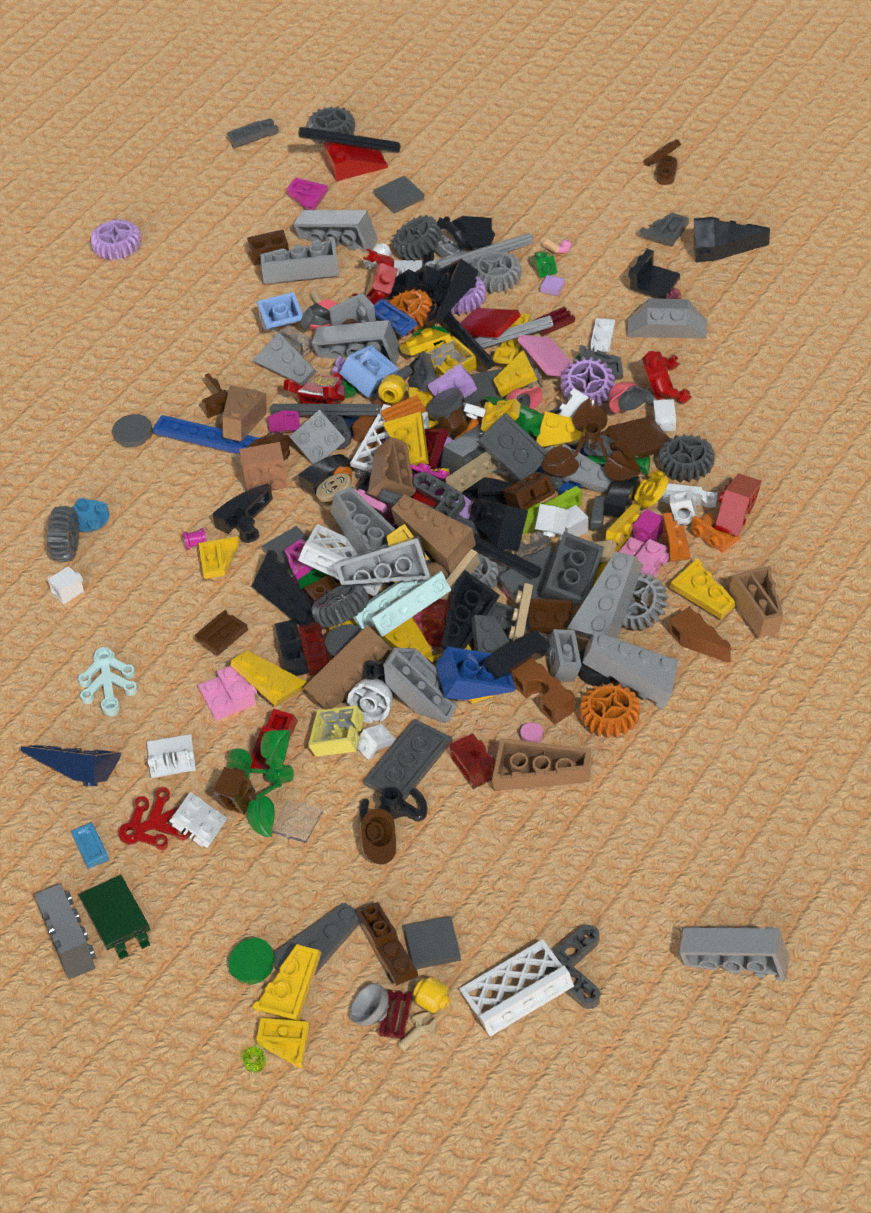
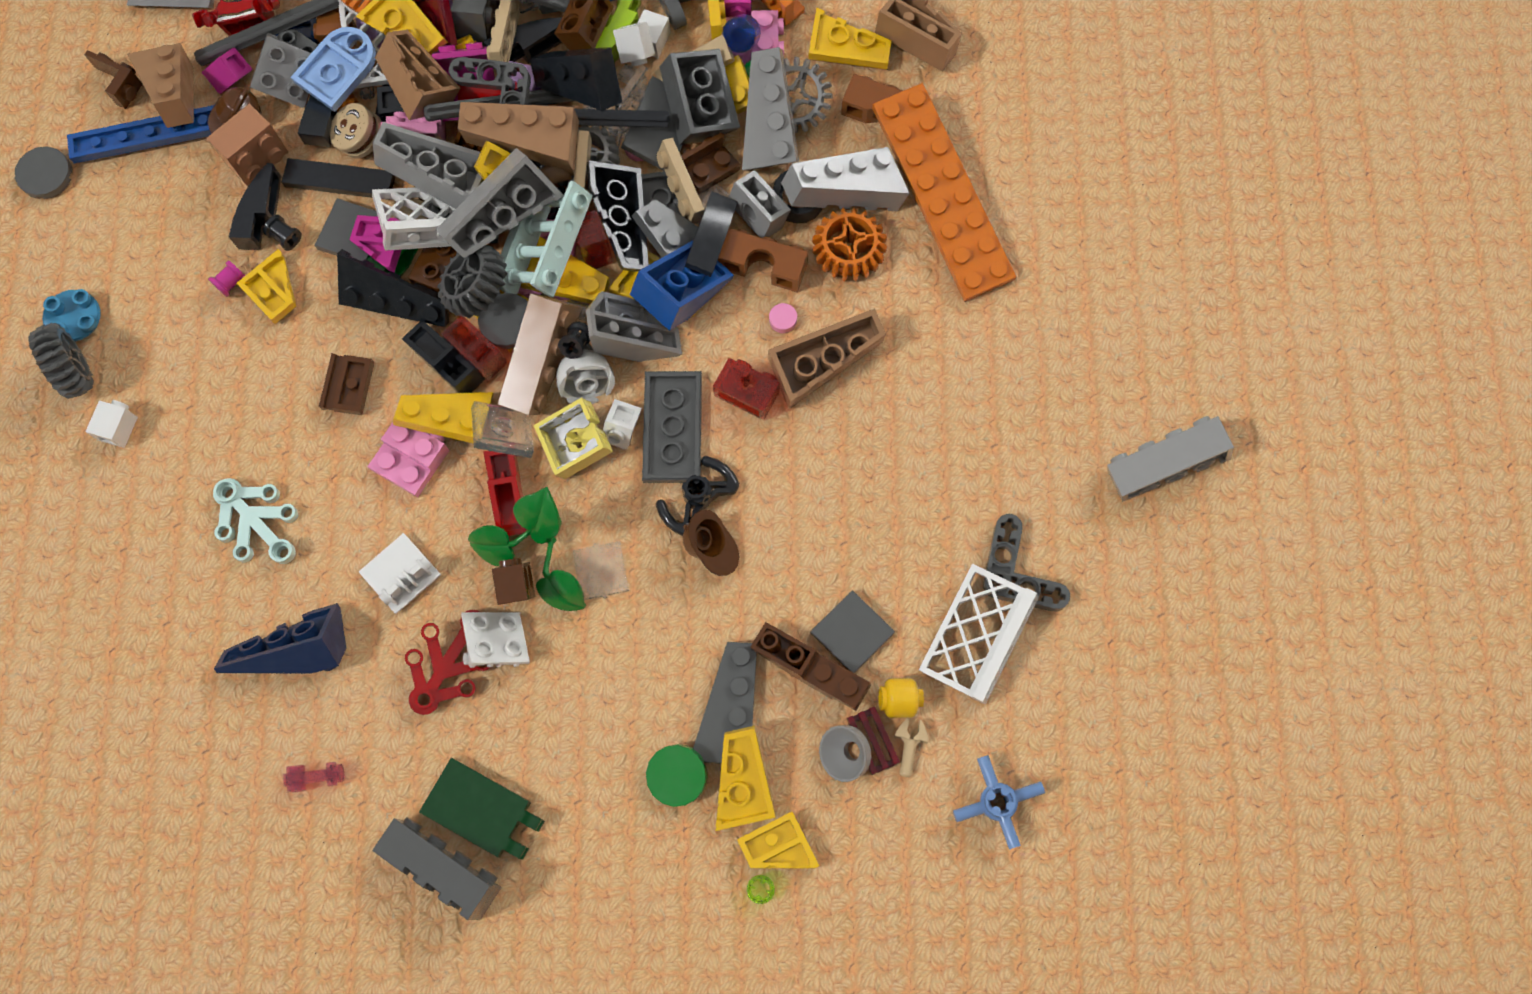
camera: 35 degrees left, 25 degrees up
dark azure tile [71,823,109,869] -> none
none -> black tile [281,158,395,200]
none -> clear pink bar [283,762,344,793]
none -> light blue tile [290,27,376,112]
none -> clear tile [471,401,534,458]
none -> clear blue head [722,14,761,53]
none -> orange plate [872,83,1016,302]
none -> medium blue bar [953,755,1045,849]

